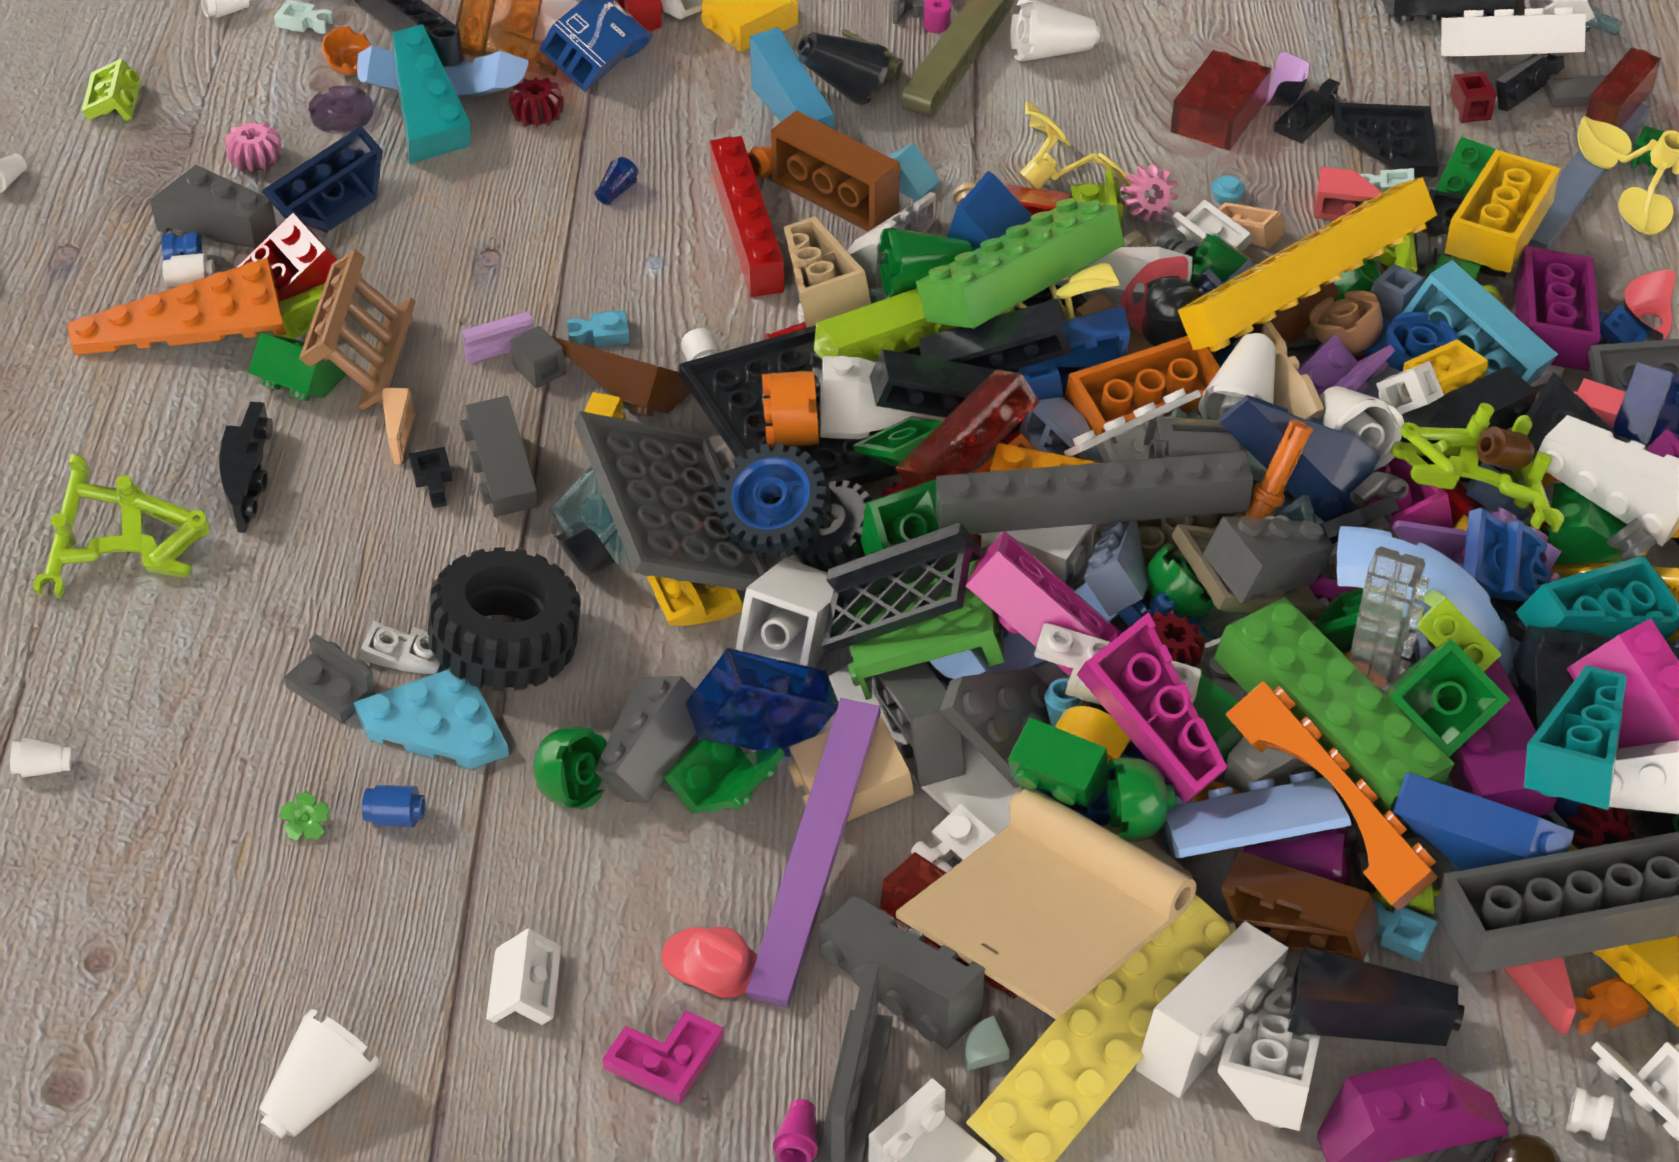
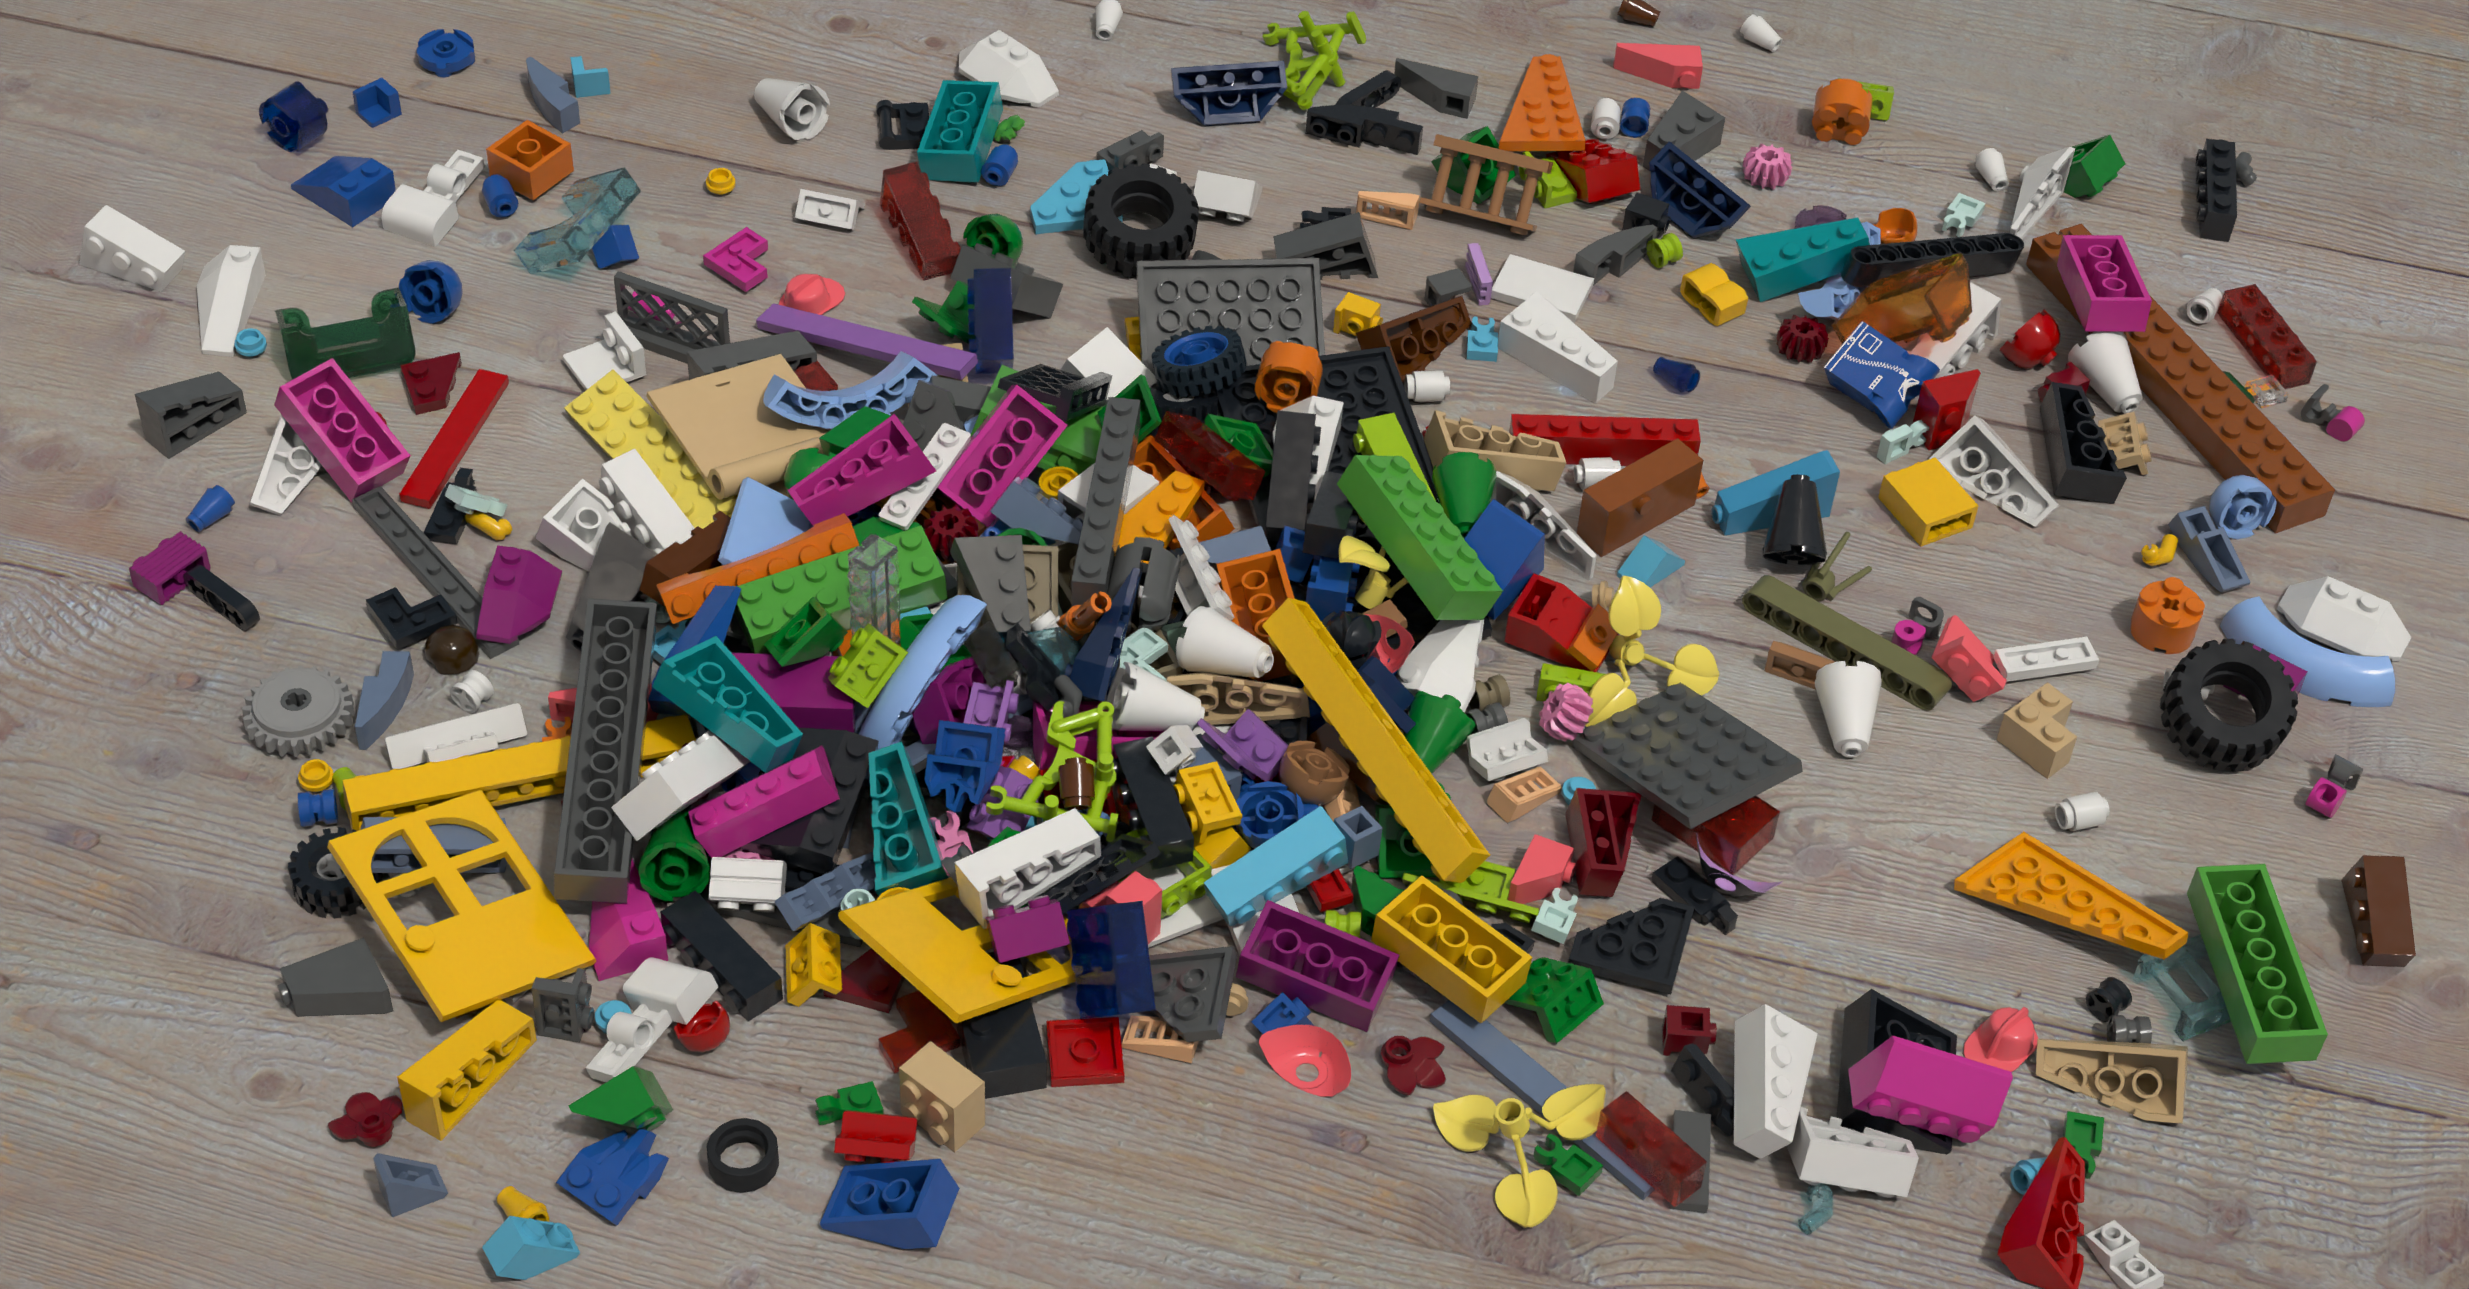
camera: 100 degrees right, 0 degrees up
none -> yellow plate [706,168,736,195]
none -> light blue brick [763,351,937,429]
none -> black plate [876,100,929,150]
none -> clear red wedge [880,162,961,281]
none -> teal brick [917,80,1003,182]
none -> white wedge [959,30,1059,108]
none -> dark blue wedge [1171,60,1287,126]
none -> white slope [1193,170,1263,222]
none -> black beam [1335,70,1401,107]
none -> dark red plate [1381,1036,1446,1095]
none -> dark grey slope [1394,58,1479,119]
none -> white tile [1491,254,1594,323]
none -> white wedge [1498,291,1618,404]
none -> dark red wedge [1565,788,1642,897]
none -> orange plate [1567,604,1618,671]
none -> dark grey plate [1572,682,1803,829]
none -> dark grey slope [1573,224,1657,286]
none -> white brick [1573,457,1621,490]
none -> coral slope [1613,43,1703,89]
none -> black brick [1622,193,1671,238]
none -> lime wheel [1646,233,1683,268]
none -> yellow brick [1680,263,1748,326]
none -> medium nougat panel [1764,641,1835,690]
none -> orange brick [1812,79,1873,145]
none -> light aqua plate [1877,420,1929,464]

